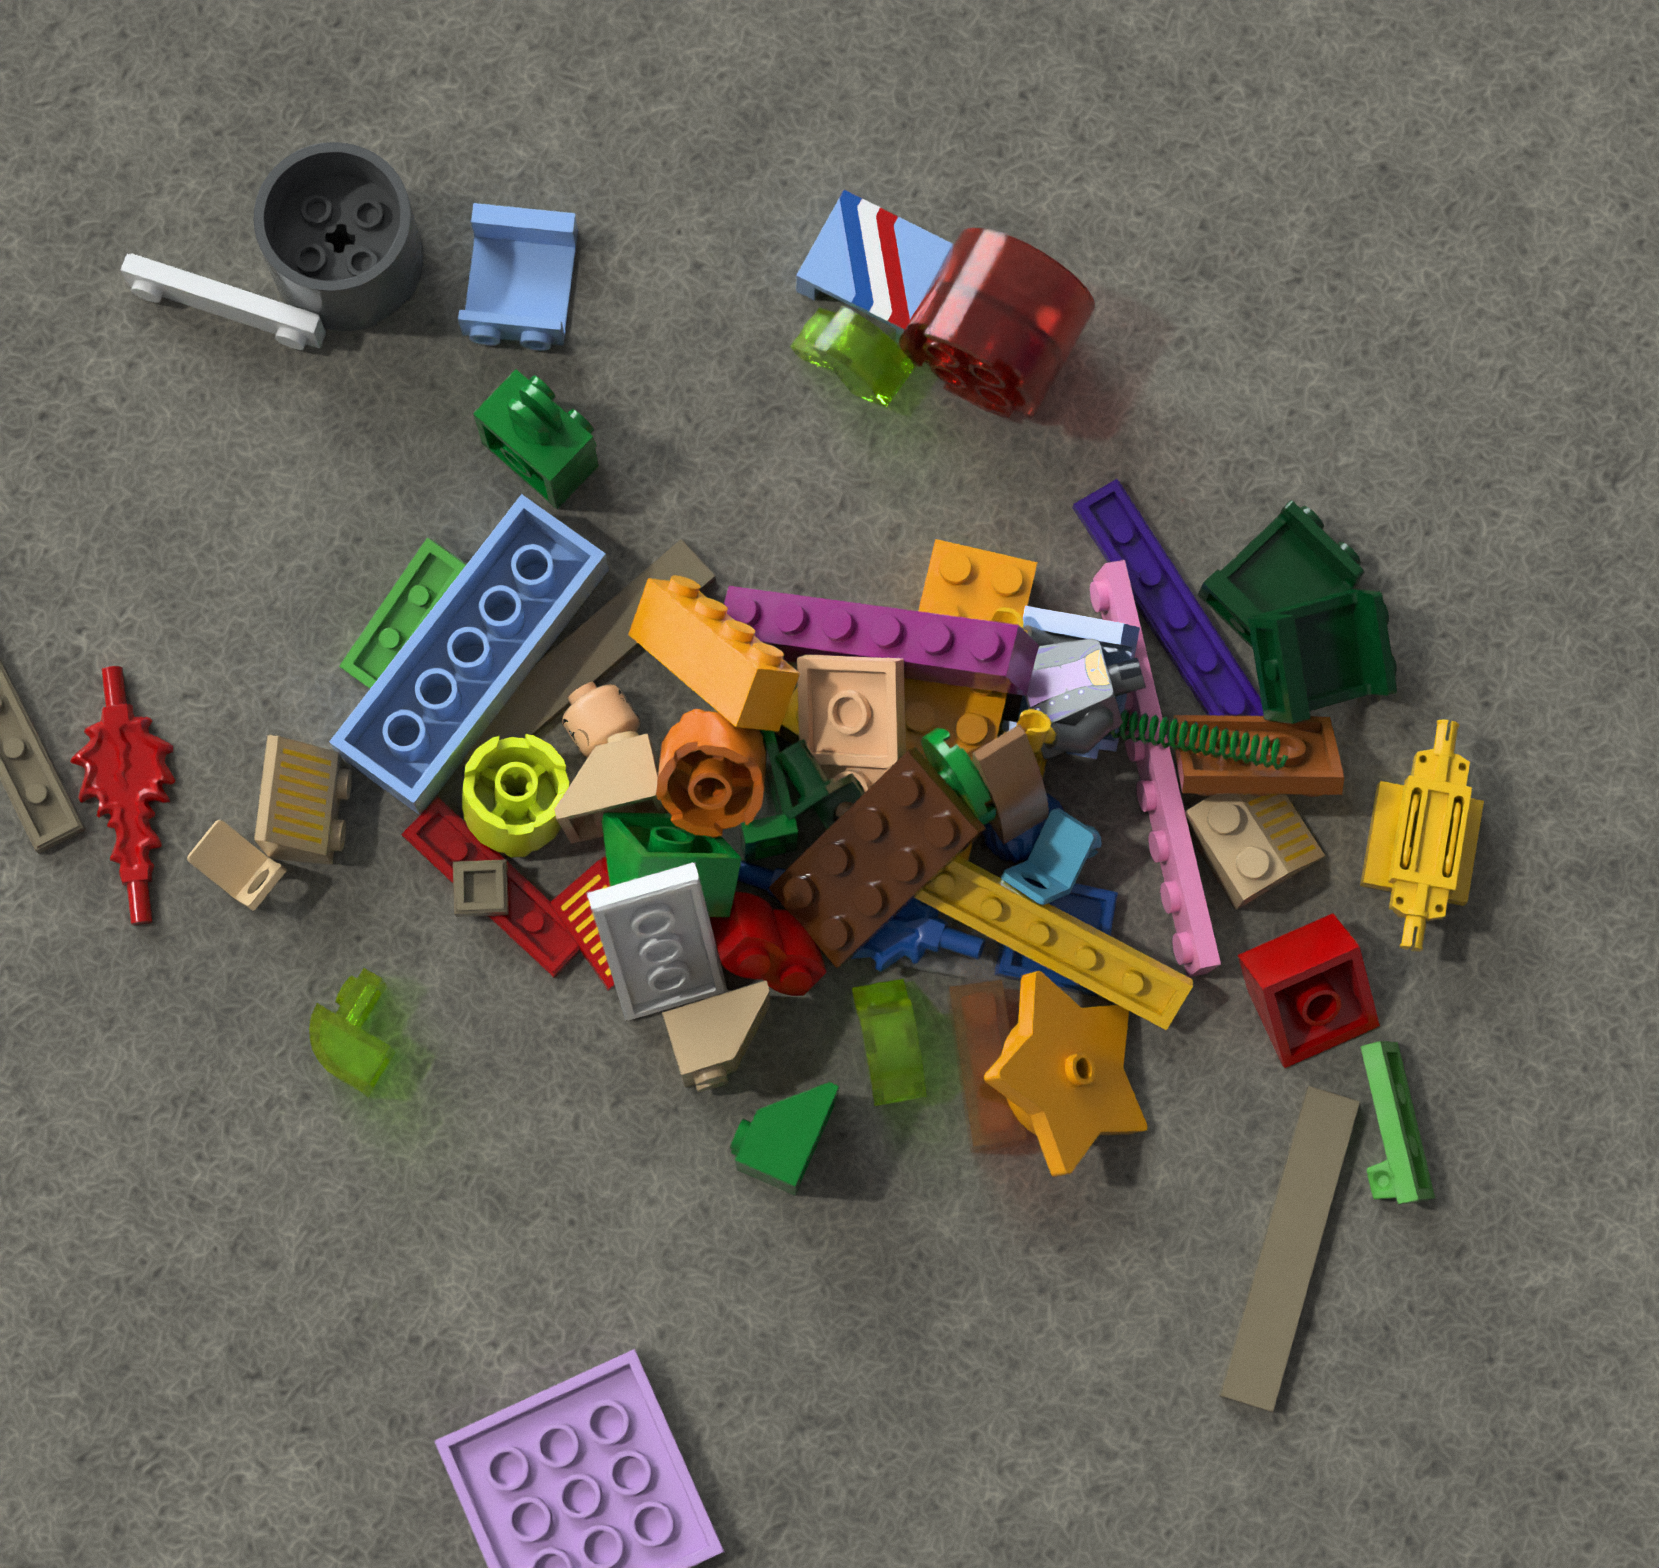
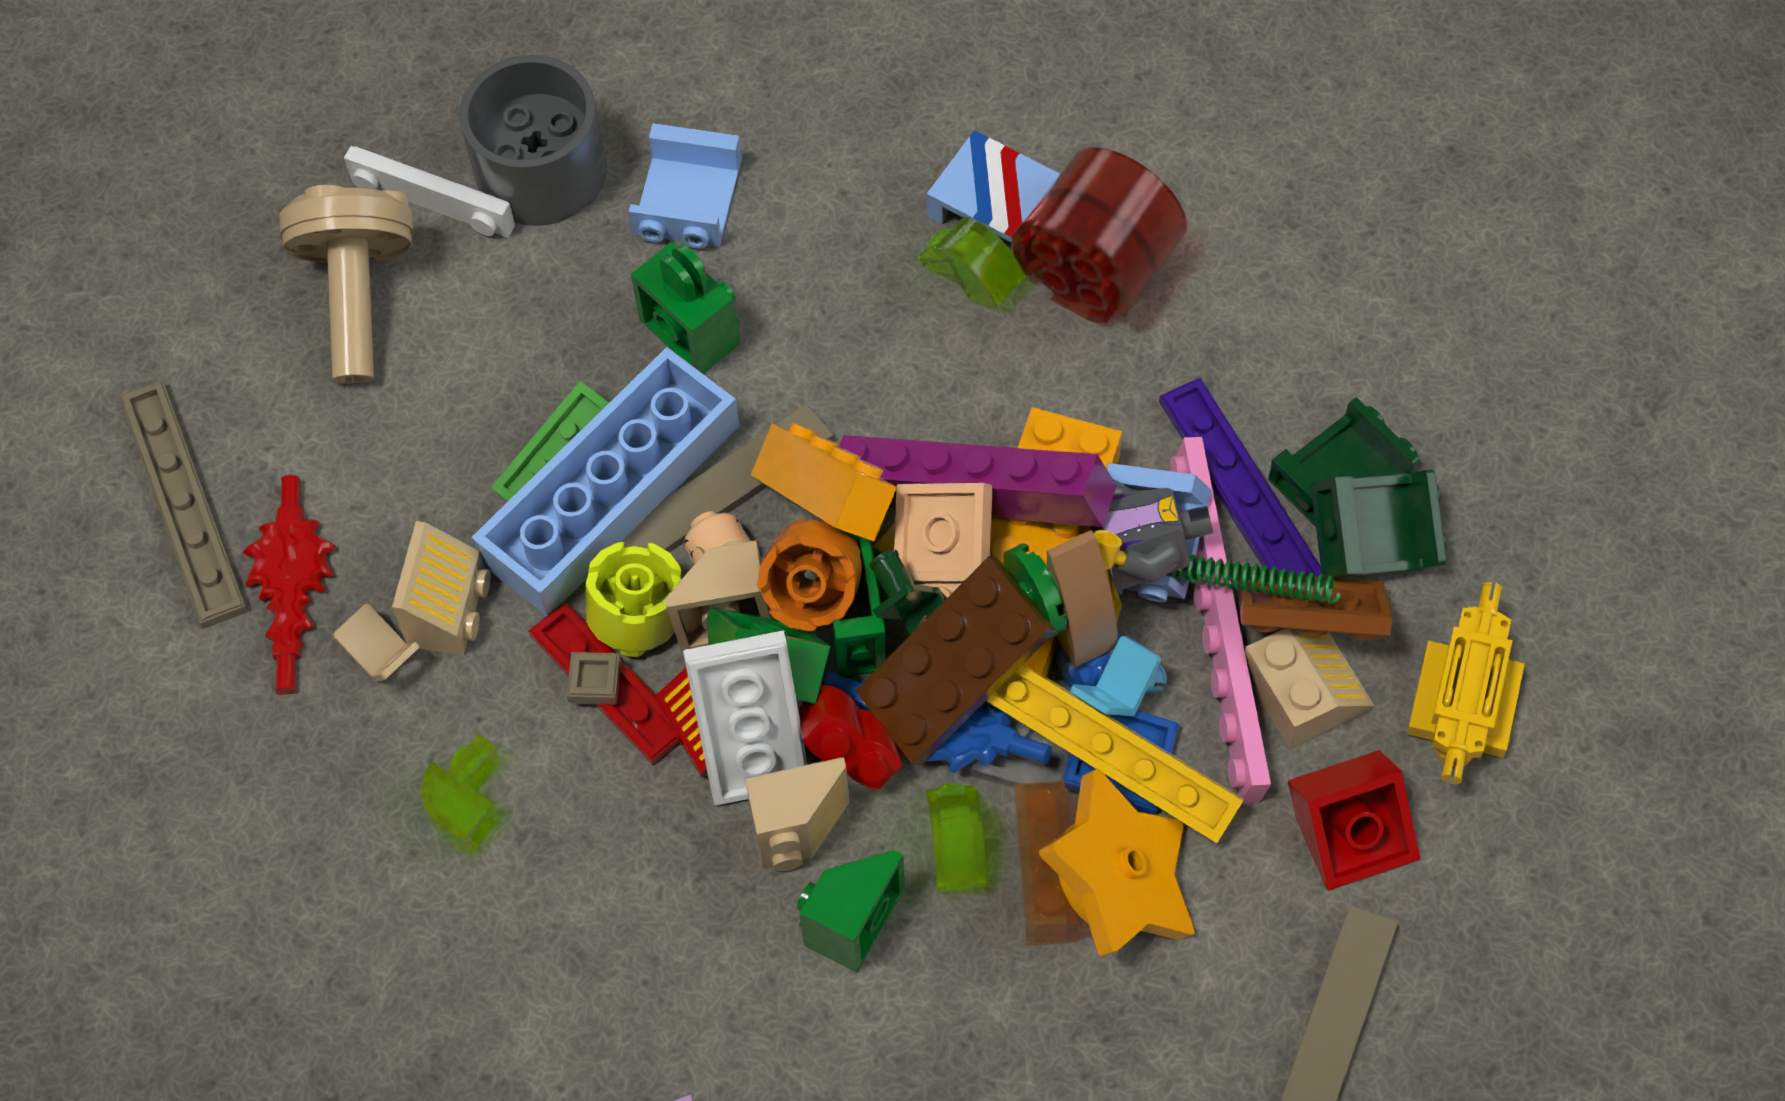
camera: 10 degrees right, 15 degrees down
bright green hinge [1360,1041,1435,1204] -> none
none -> tan piece [279,185,414,384]

